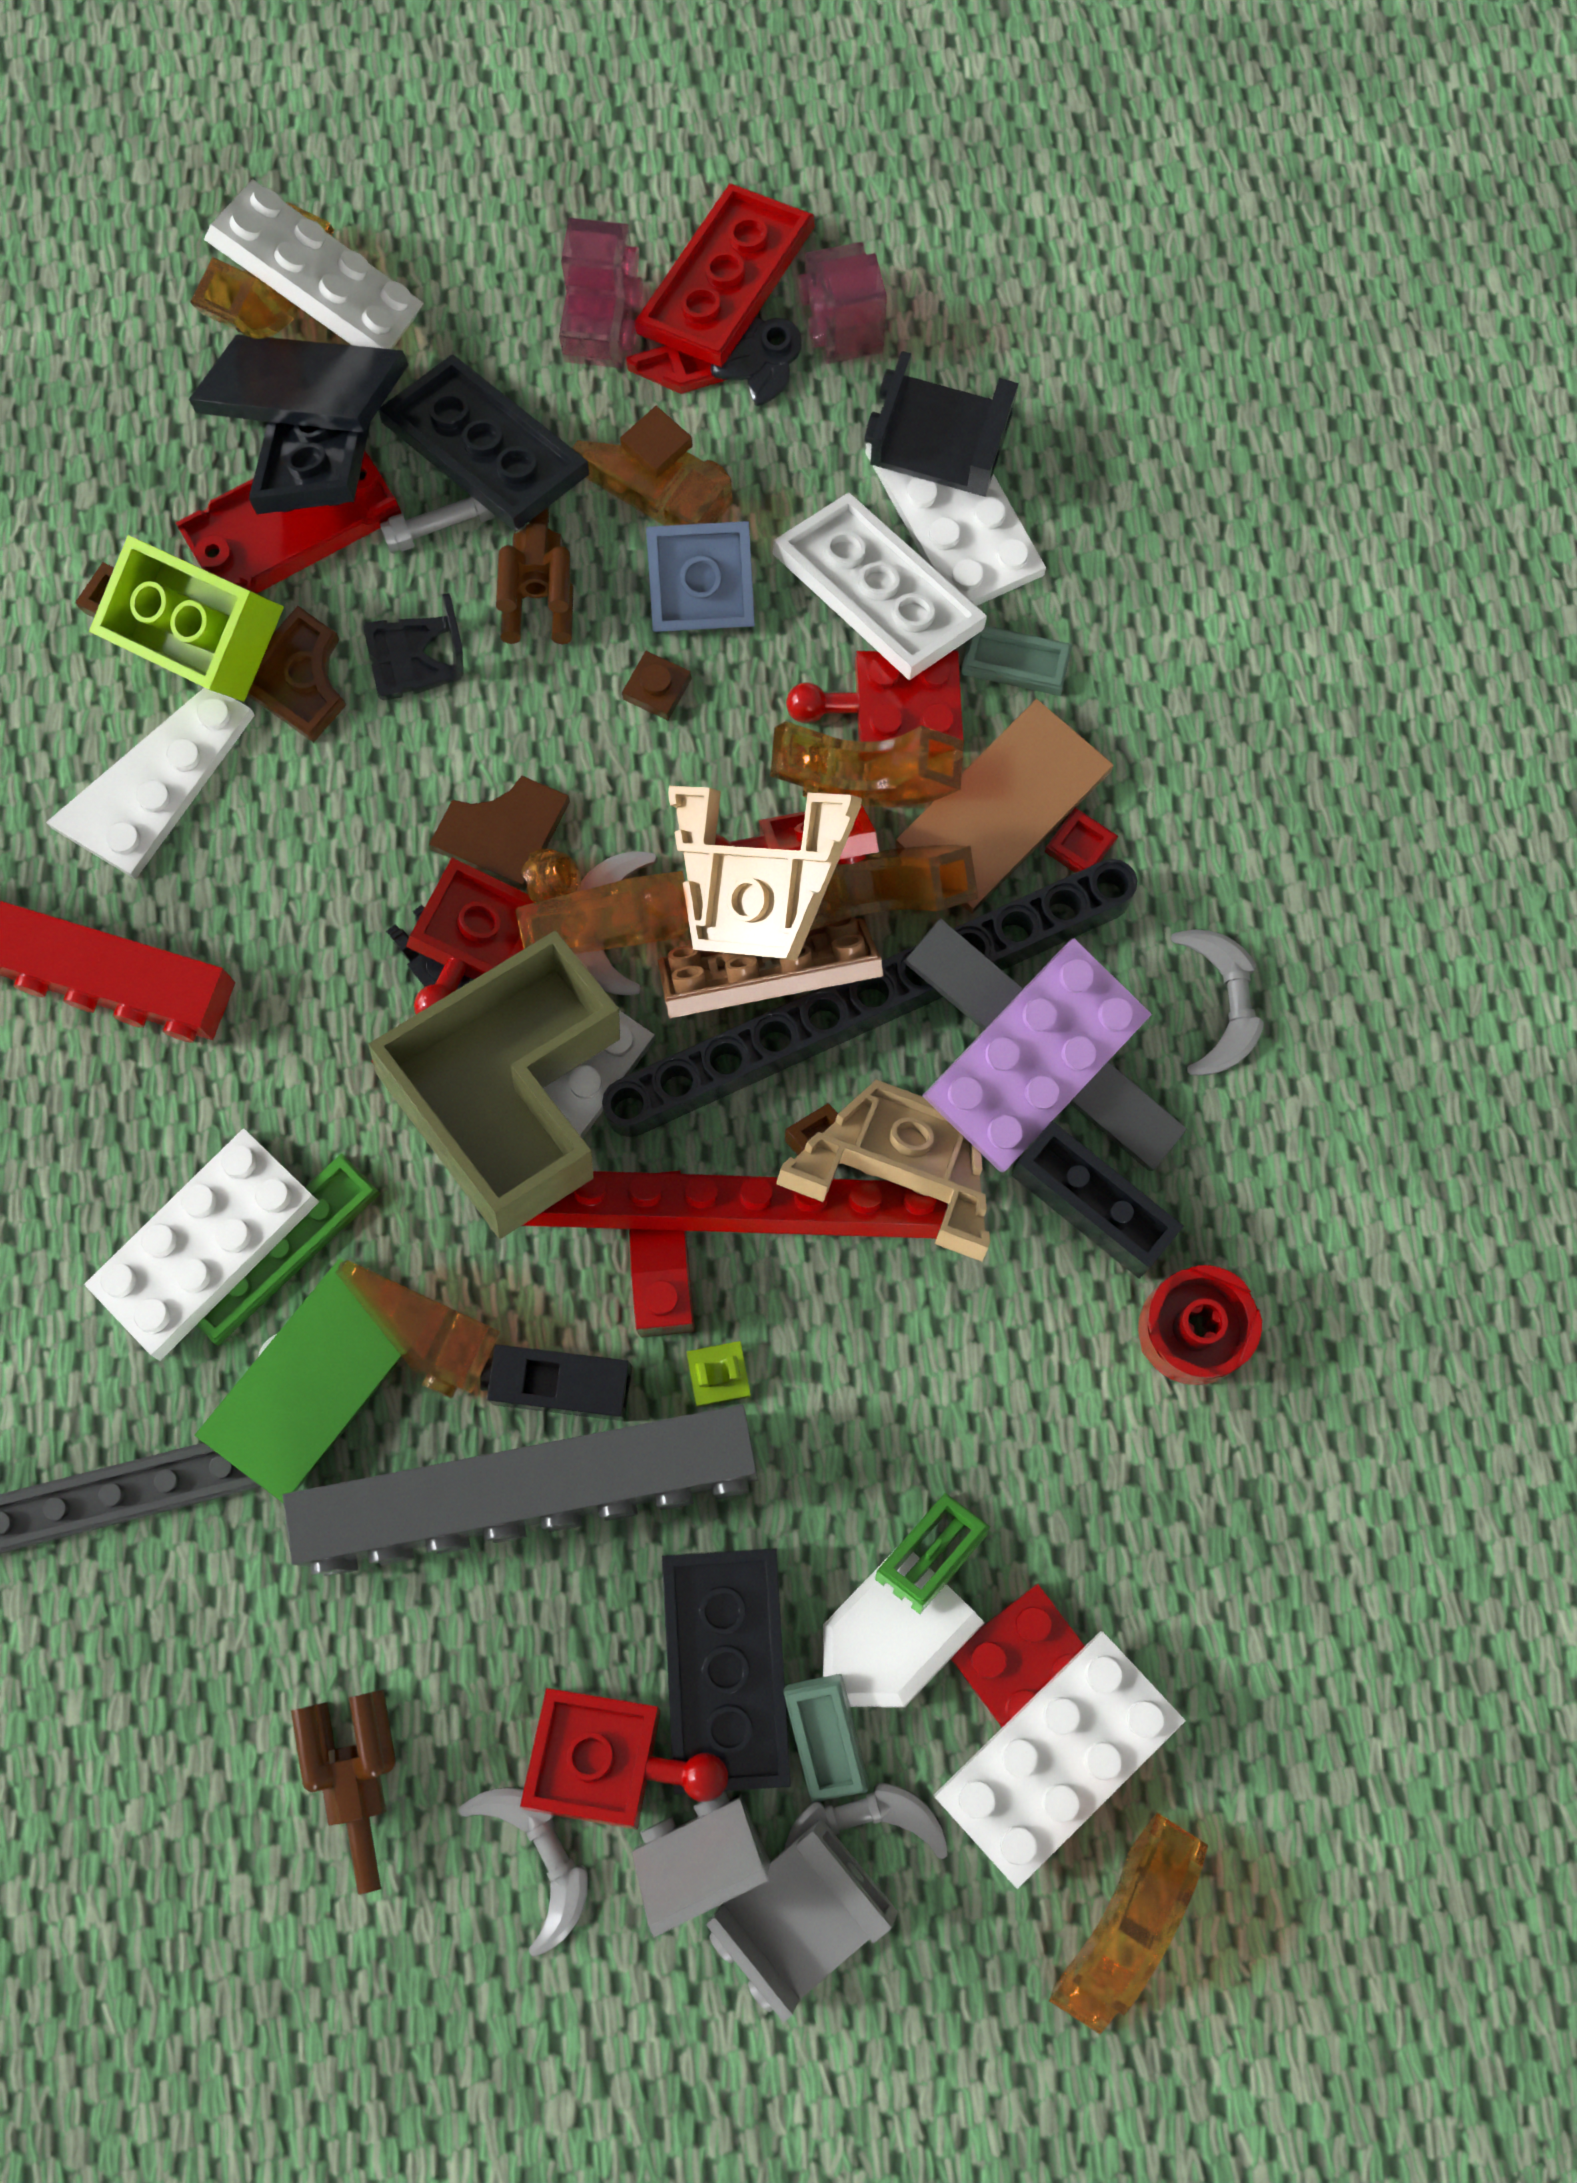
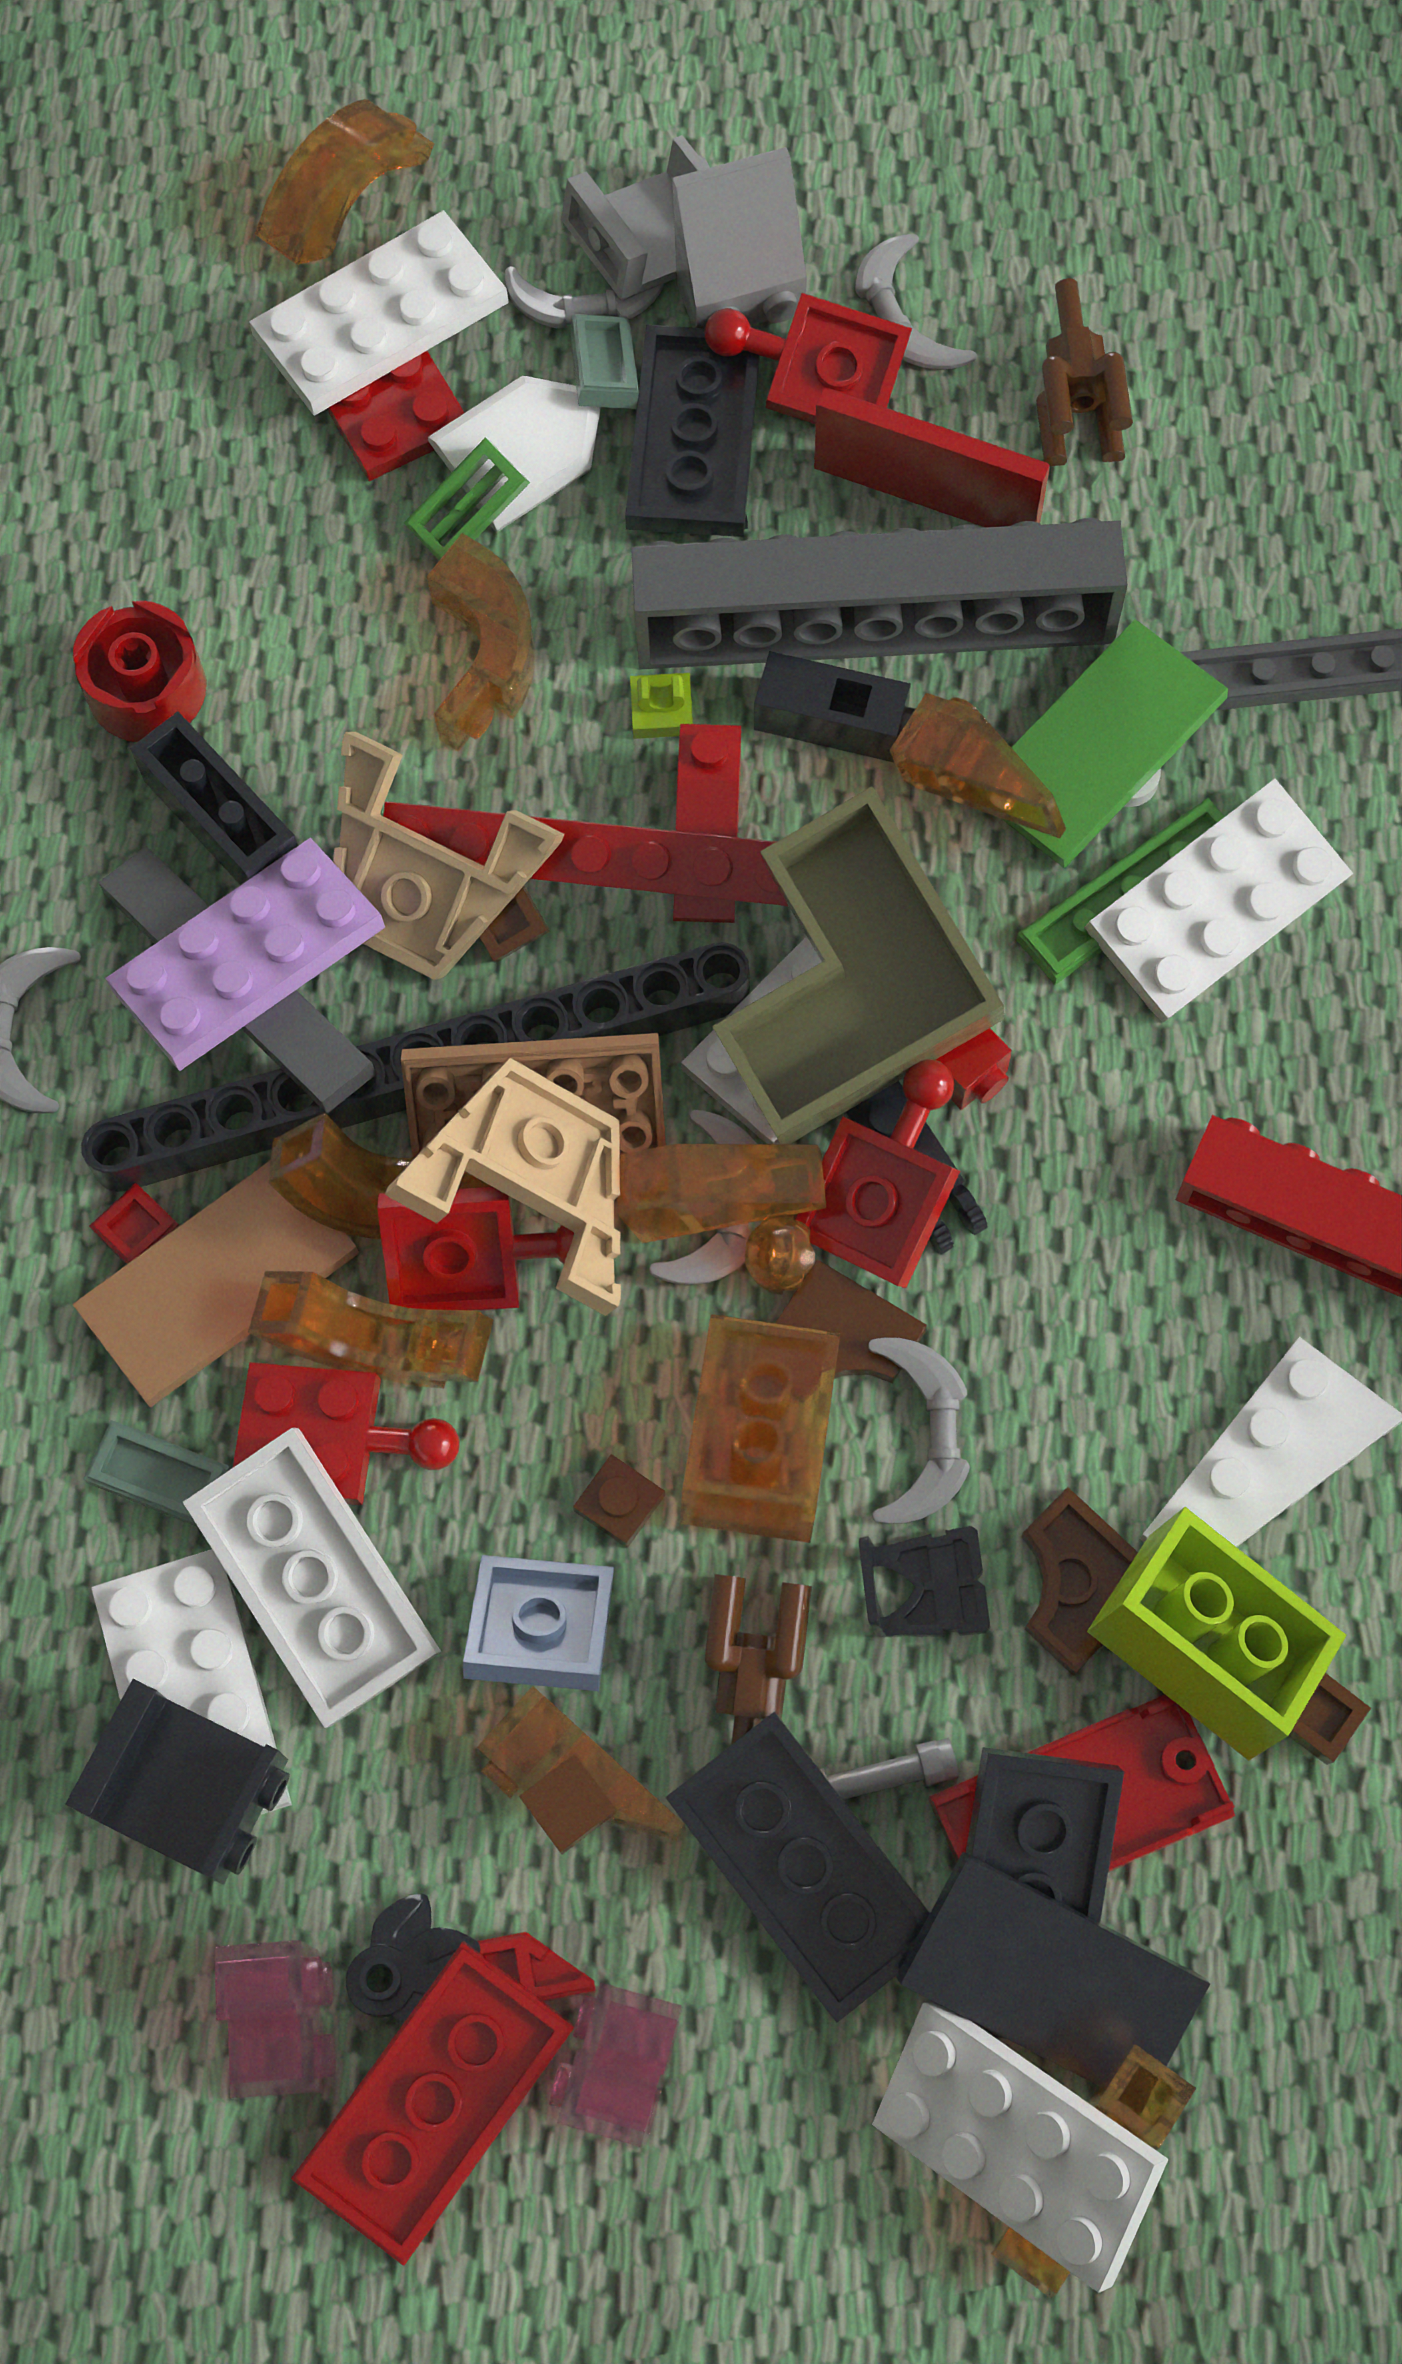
camera: 170 degrees left, 5 degrees down
none -> clear orange arch [427,533,535,752]
none -> clear orange slope [680,1314,840,1543]
none -> red tile [814,388,1050,528]
none -> light grey piece [868,1338,970,1524]

